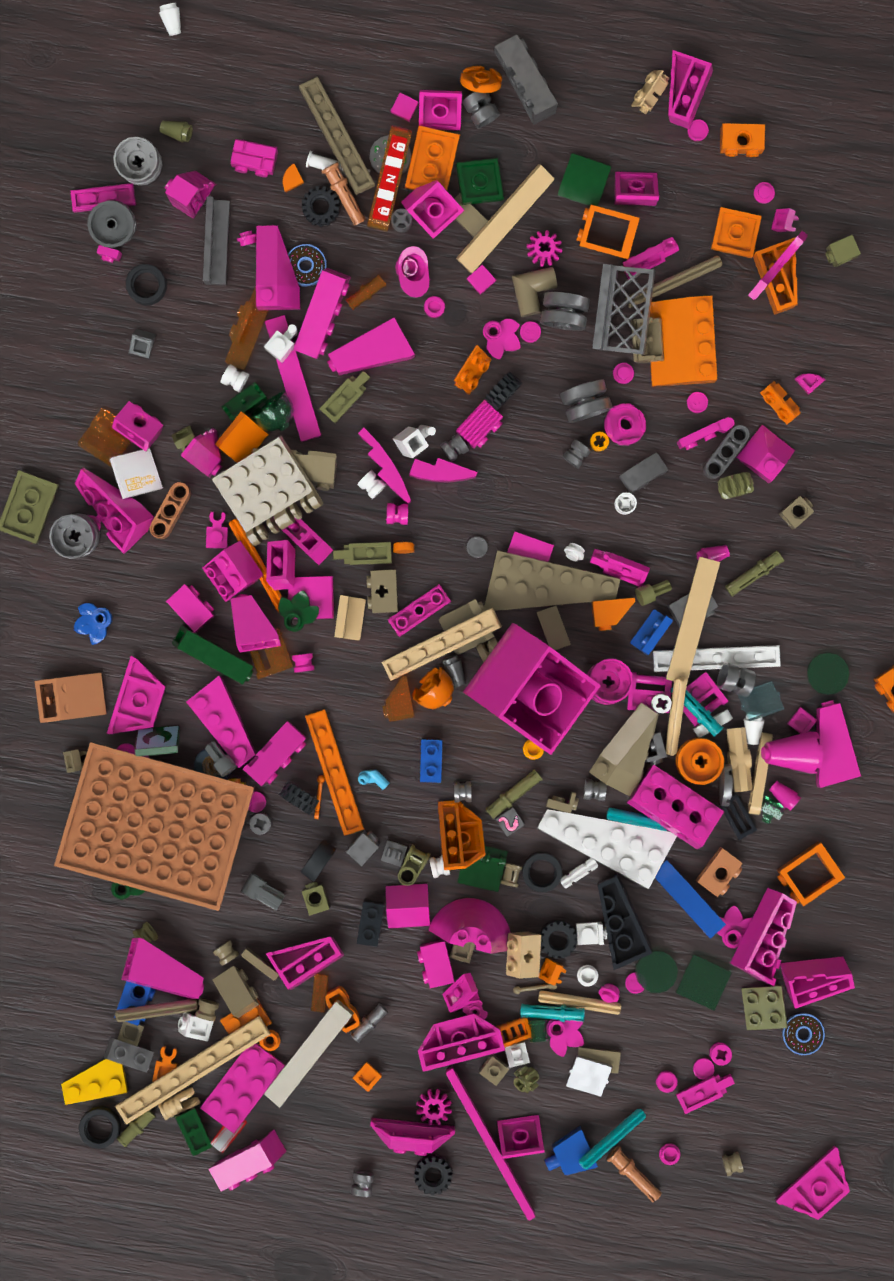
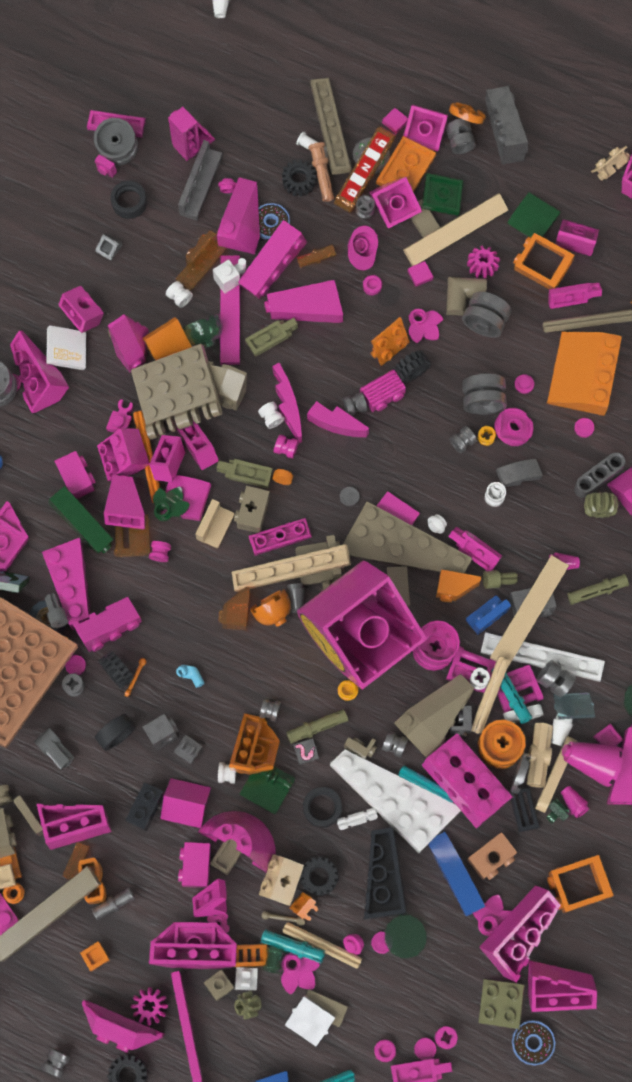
camera: 20 degrees right, 15 degrees down
clear orange slope [78,408,131,467] -> none
light grey wheel [113,137,163,186] -> none
nougat beam [150,482,191,539] -> none
olive cone [160,120,193,143] -> none
dark green hinge [221,382,267,422] -> none
dark pink brick [230,139,278,178] -> none
orange tile [283,164,304,193] -> none
olive brick [302,881,330,916] -> none
orange tile [305,710,364,836] -> none
white brick [392,425,436,458] -> none
olive piece [398,844,431,886] -> none
blue brick [420,739,442,783] -> none
dark pink slope [497,1115,545,1159] -> none
dark tan bush [500,863,523,887] -> none
dark pink piece [520,321,541,343] -> none
white bracket [576,922,607,945] -> none
white plate [577,965,598,986] -> none
flat silver fence [592,264,655,355] -> none
dark tan hinge [631,317,664,363] -> none
clear green tile [676,954,732,1011] -> none
dark pink hinge [677,417,734,450] -> none

